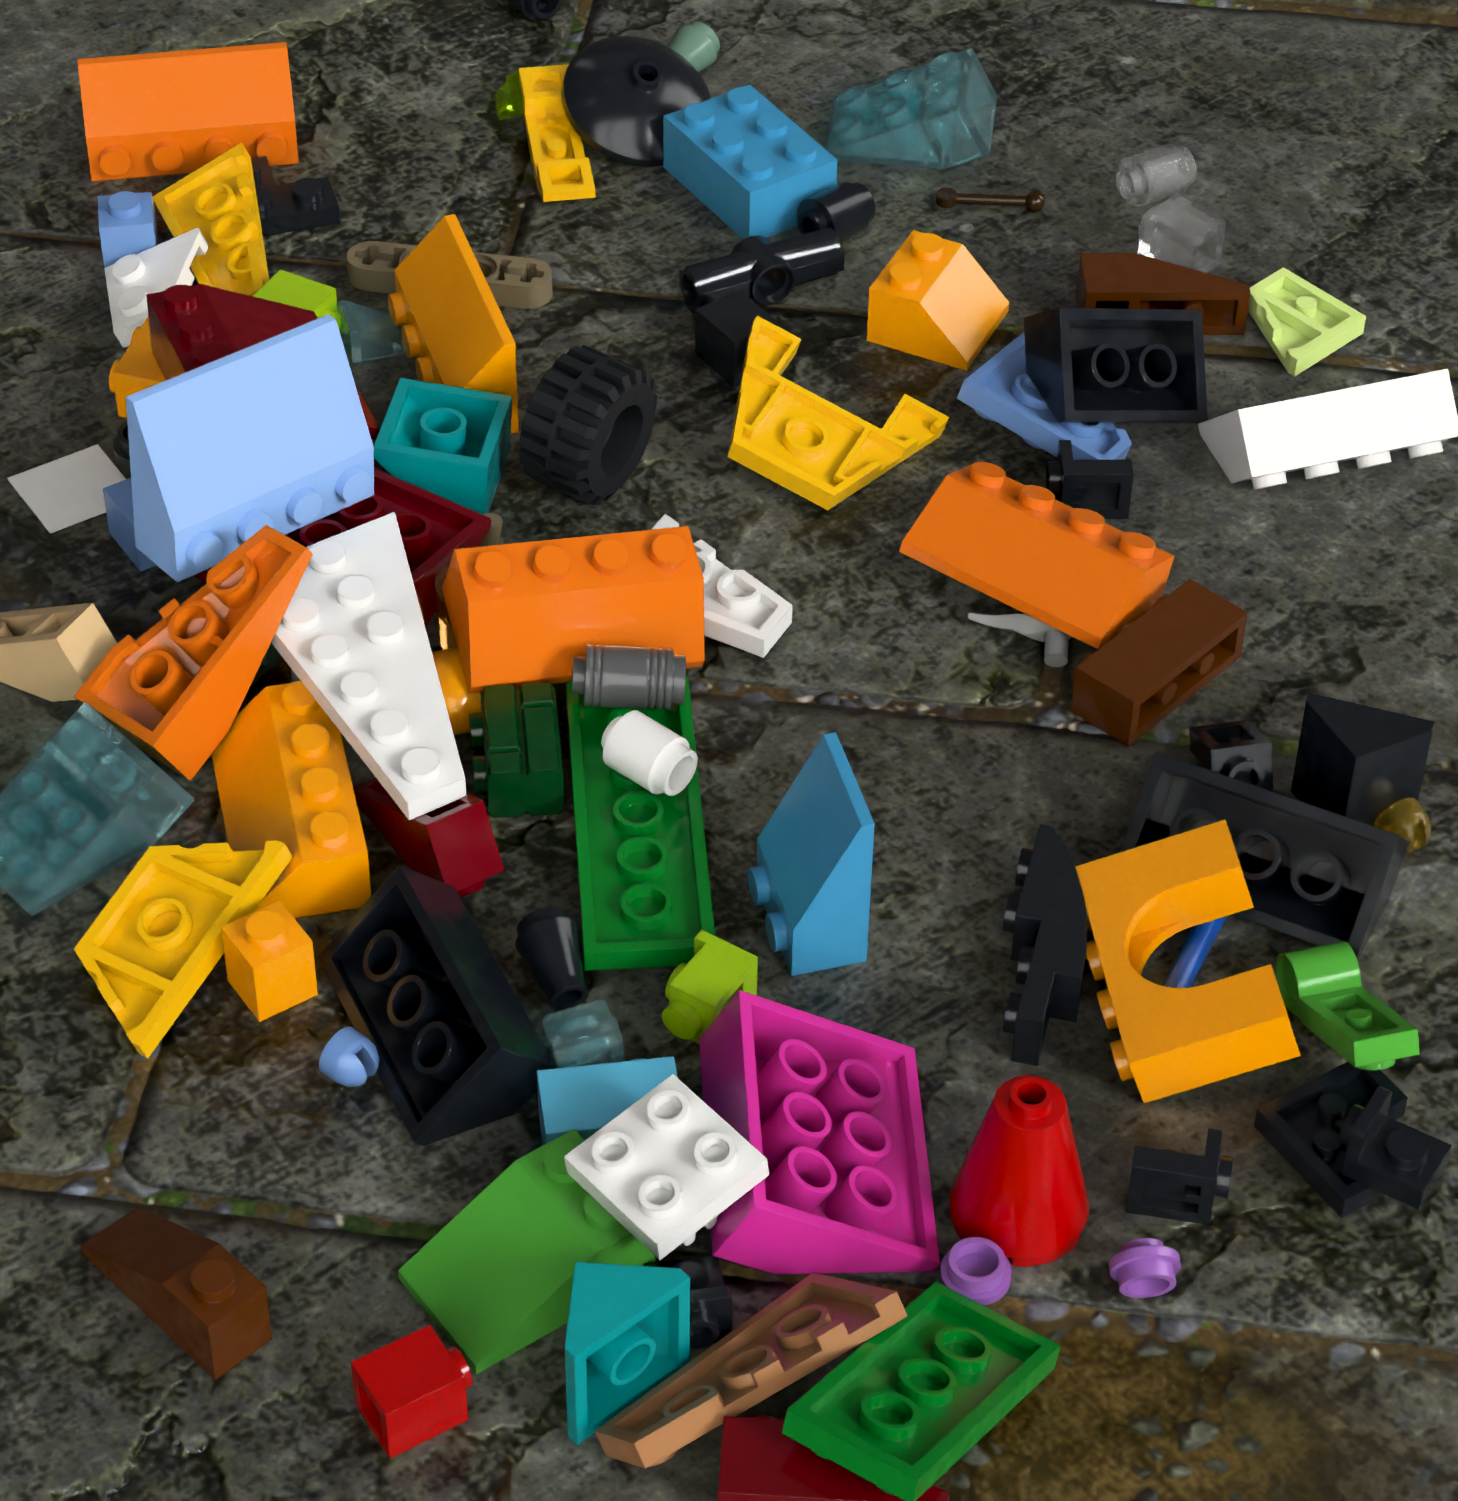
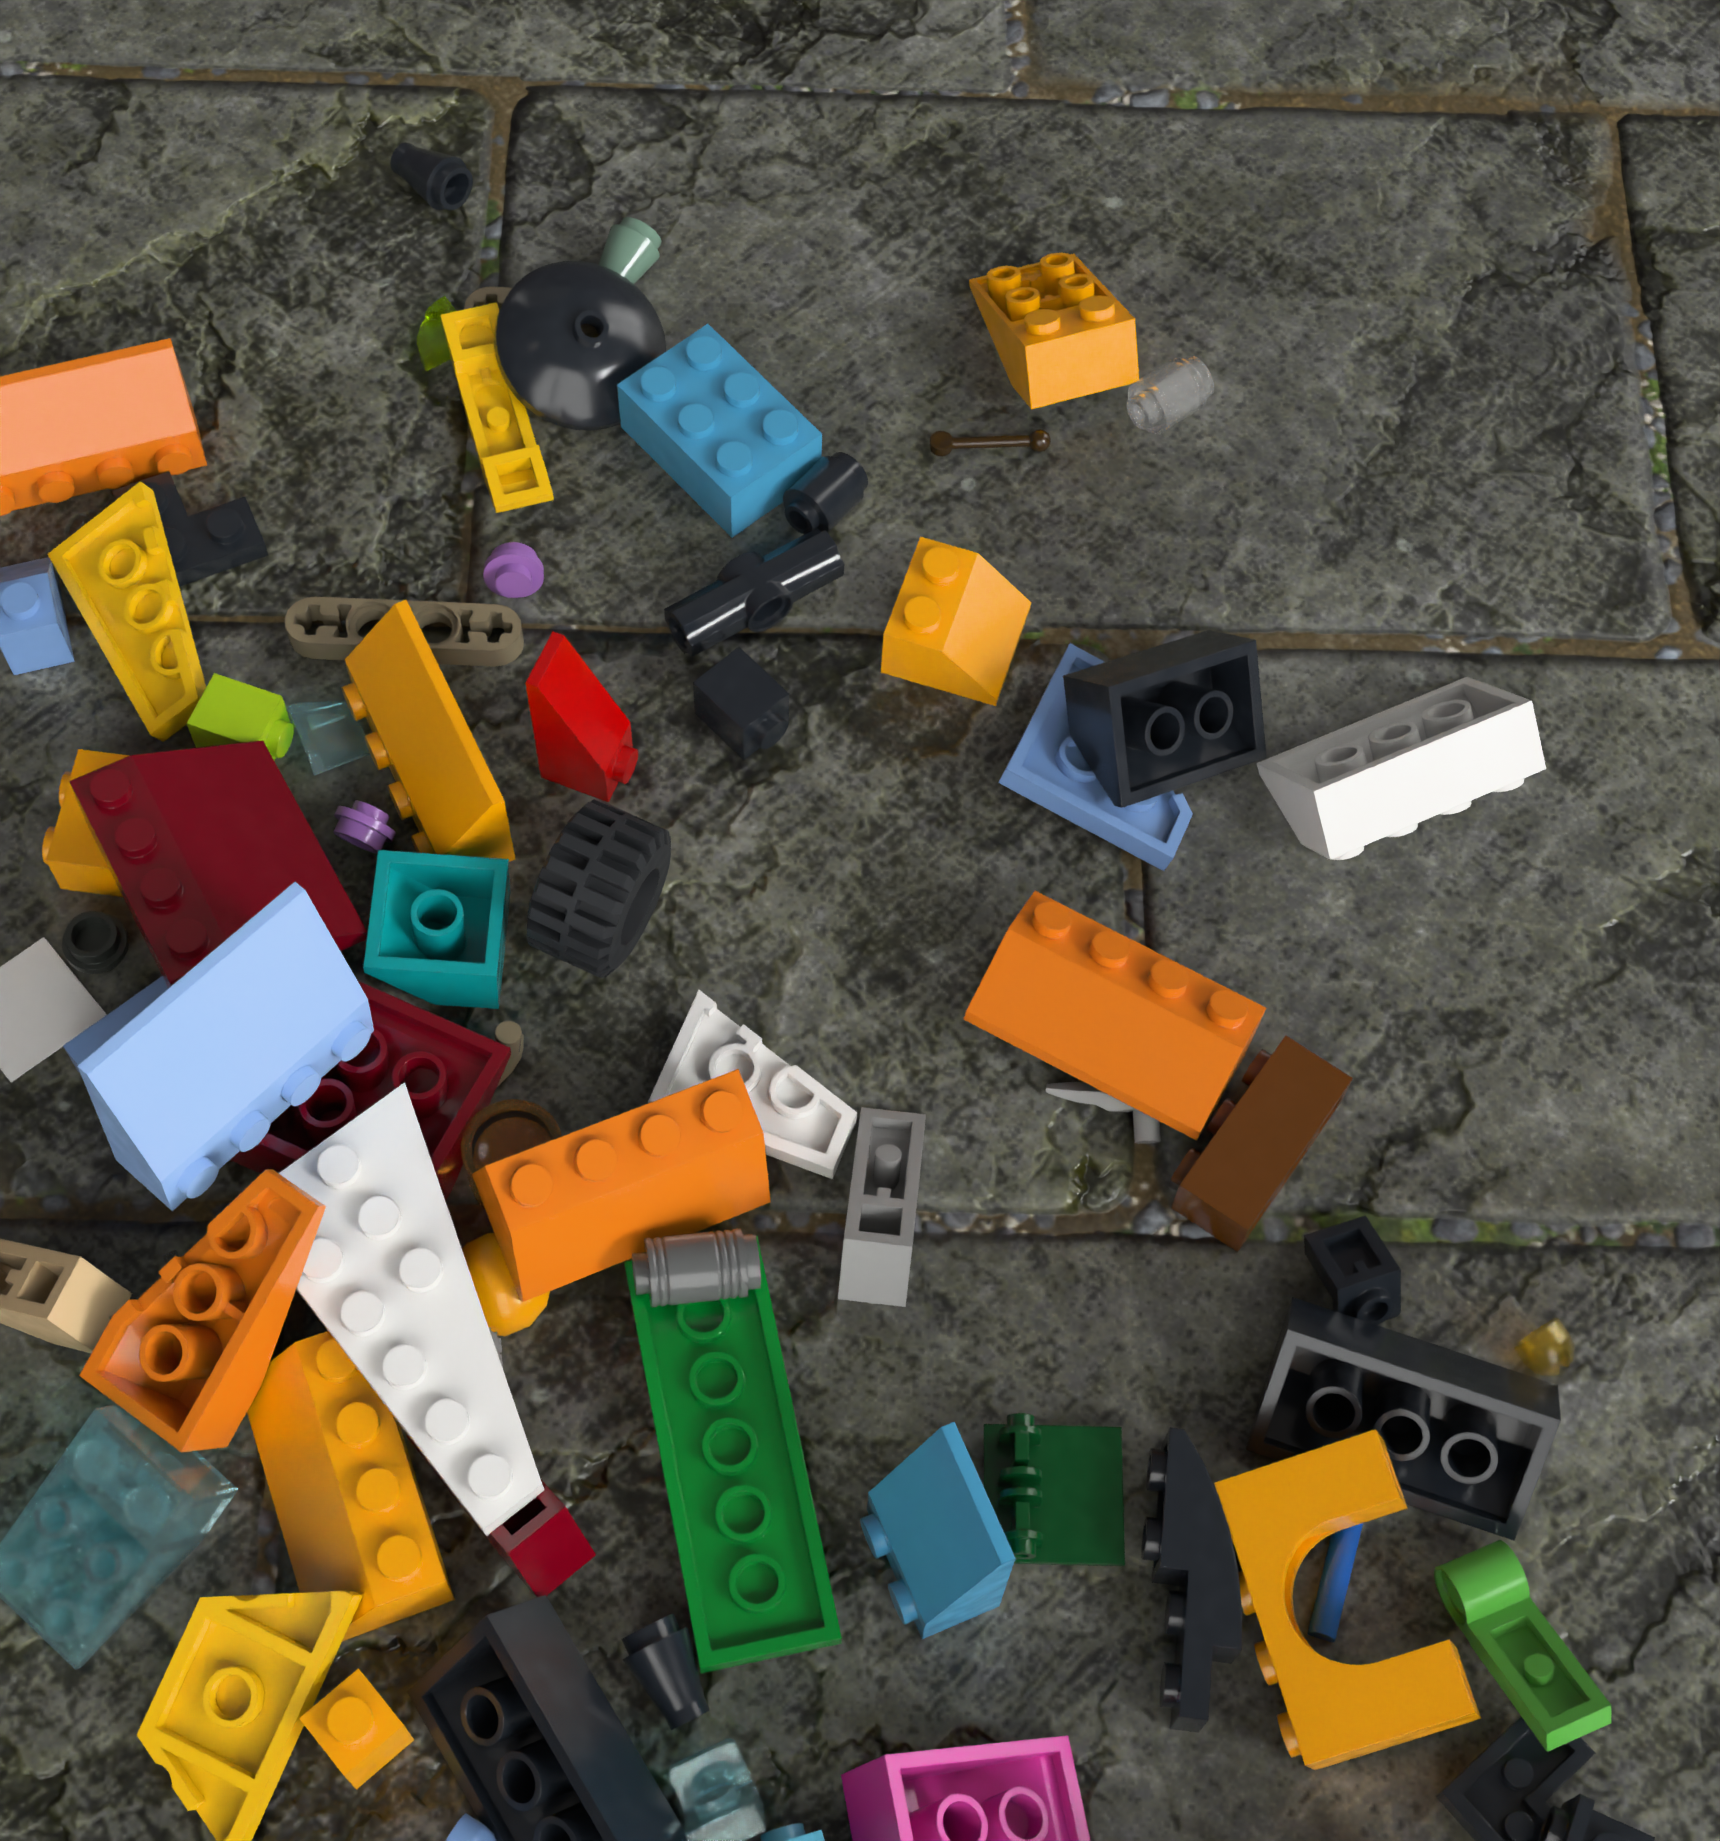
camera: 10 degrees left, 20 degrees up
white wing [104,228,208,348] -> none
dark green brick [469,682,564,818] -> none
white brick [601,710,698,796] -> none
lime brick [661,930,758,1044] -> none
yellow wing [727,316,949,510] -> none
clear light blue slope [825,48,997,170] -> none
black bracket [1046,440,1134,519] -> none
reddish brown slope [1076,253,1250,335] -> none
clear brick [1138,194,1226,273] -> none
yellowish green wing [1248,267,1366,377] -> none
black slope [1291,693,1435,831] -> none
none -> medium lavender plate [333,800,396,854]
none -> medium lavender plate [483,542,544,598]
none -> red slope [525,631,638,802]
none -> light grey slope [838,1107,926,1307]
none -> light orange slope [969,253,1139,409]
none -> dark green hinge [983,1413,1125,1566]

